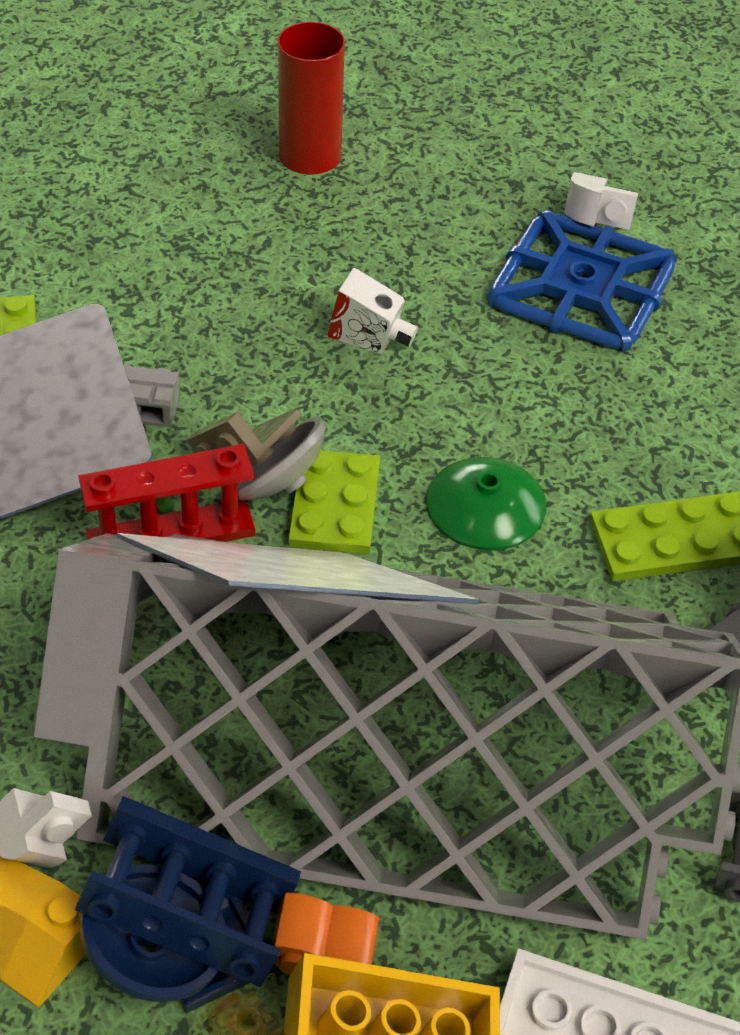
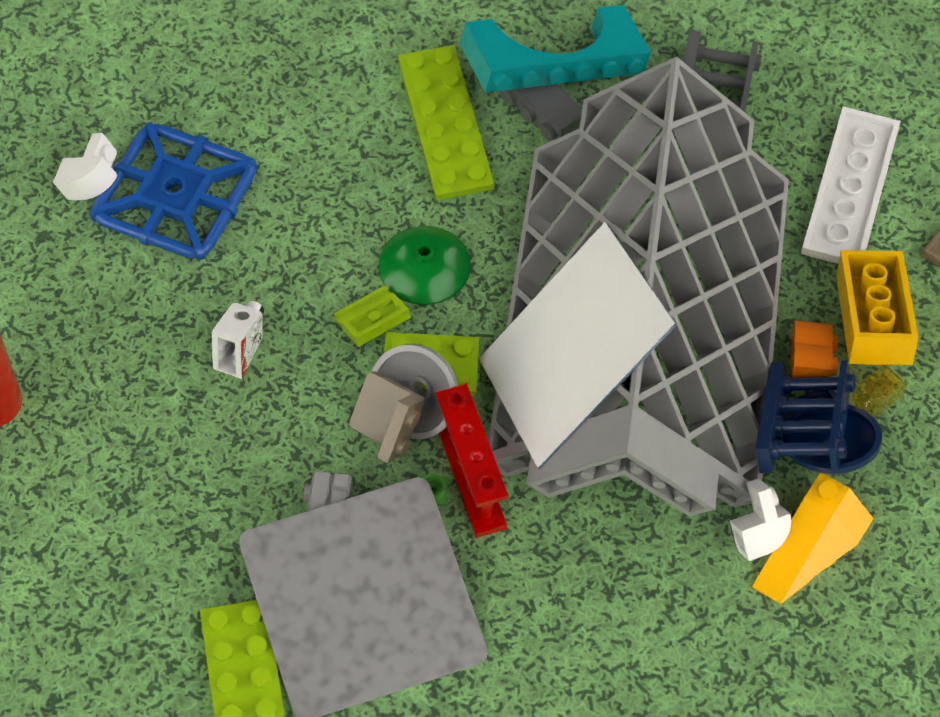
camera: 90 degrees left, 10 degrees up
none -> lime plate [333,285,411,347]

